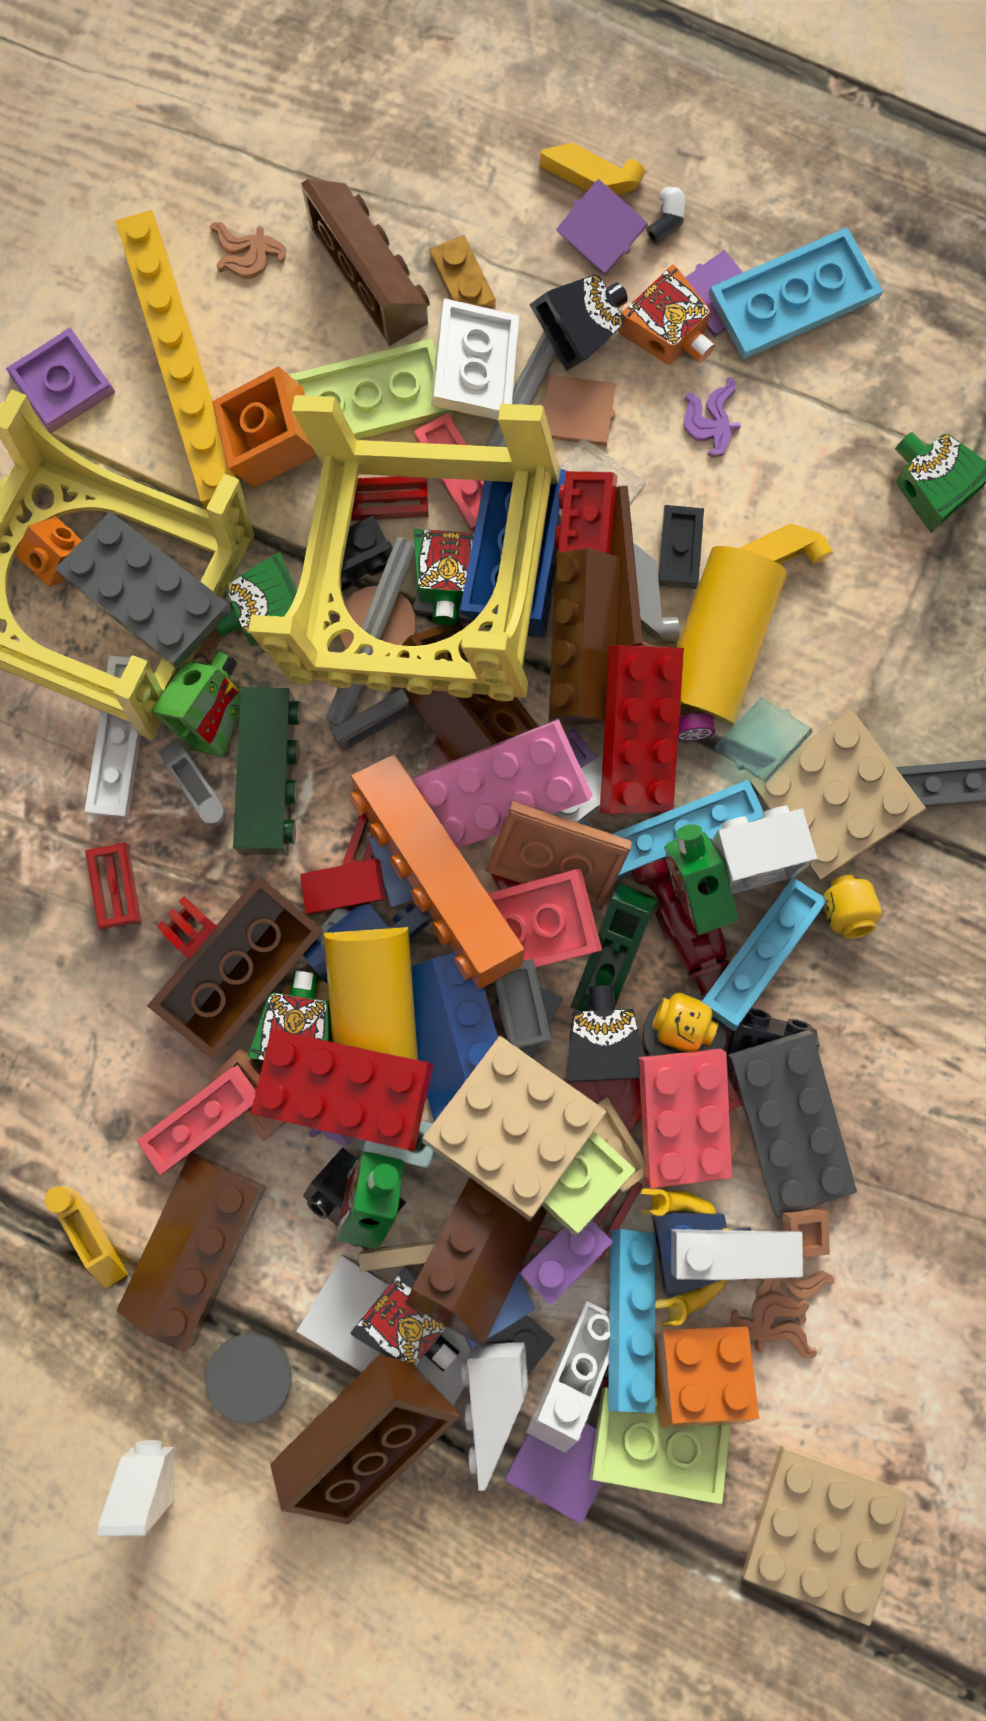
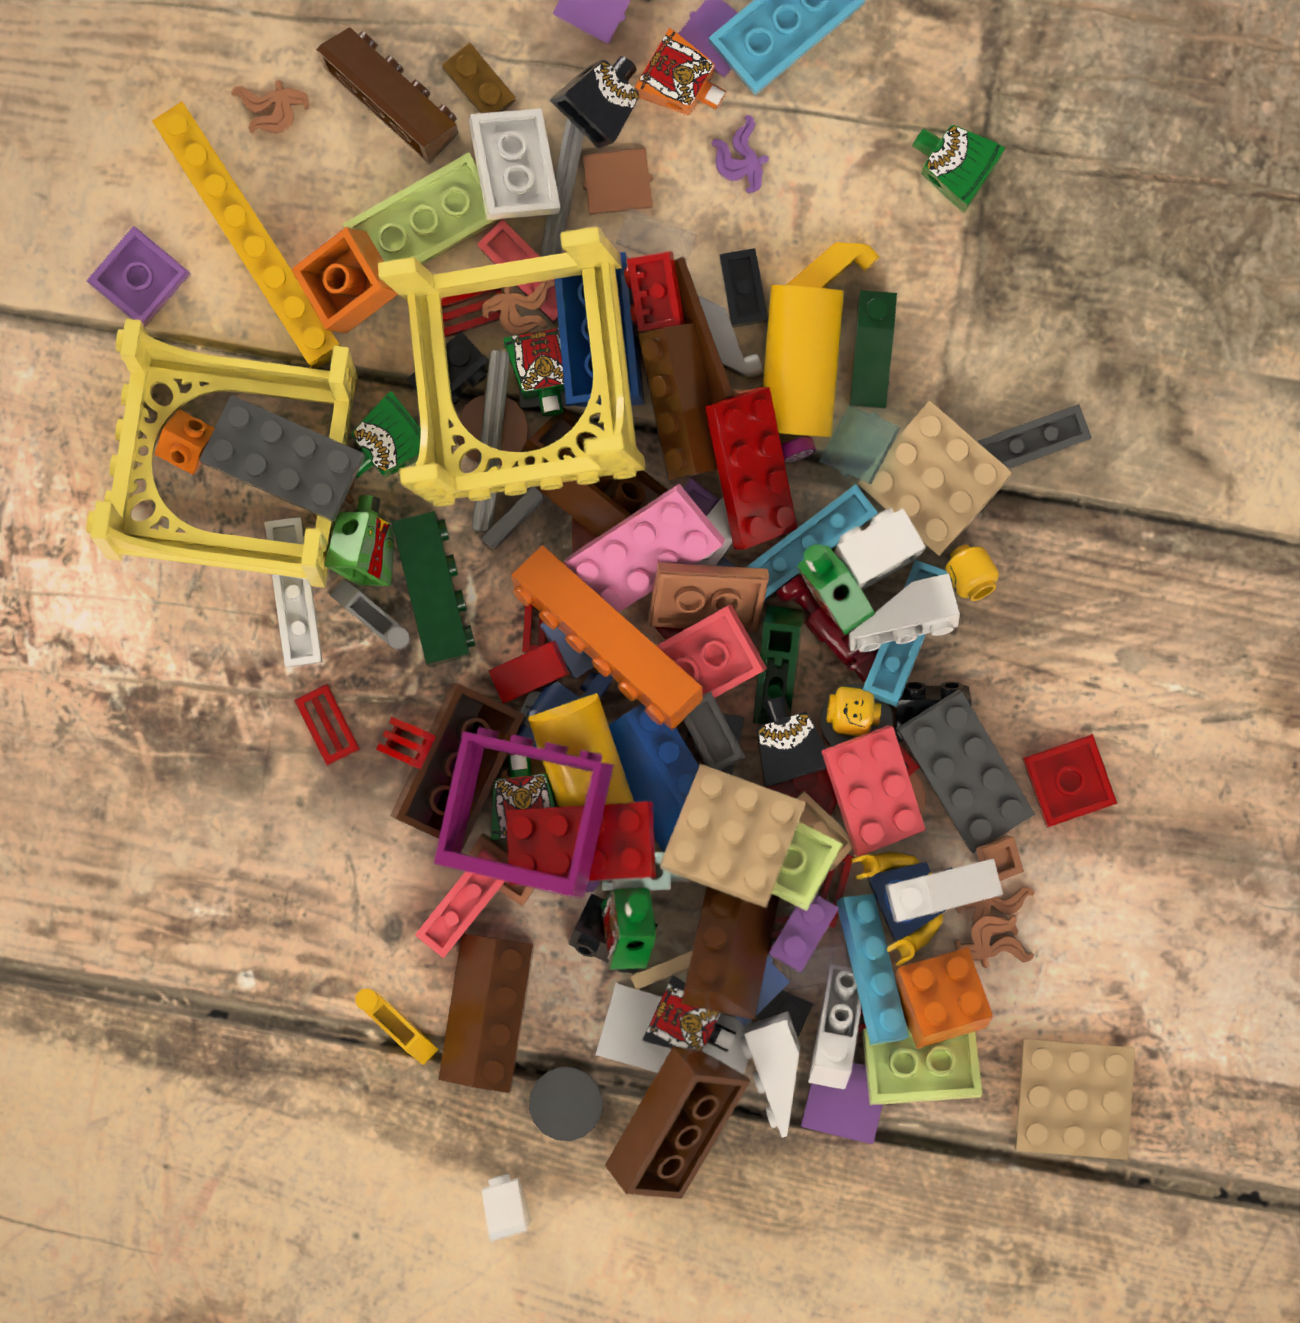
camera: 15 degrees left, 5 degrees up
none -> magenta window [434,727,614,898]
none -> nougat piece [482,280,555,335]
none -> dark green slope [849,290,897,409]
none -> white slope [849,574,960,652]
none -> red tile [1022,734,1118,828]

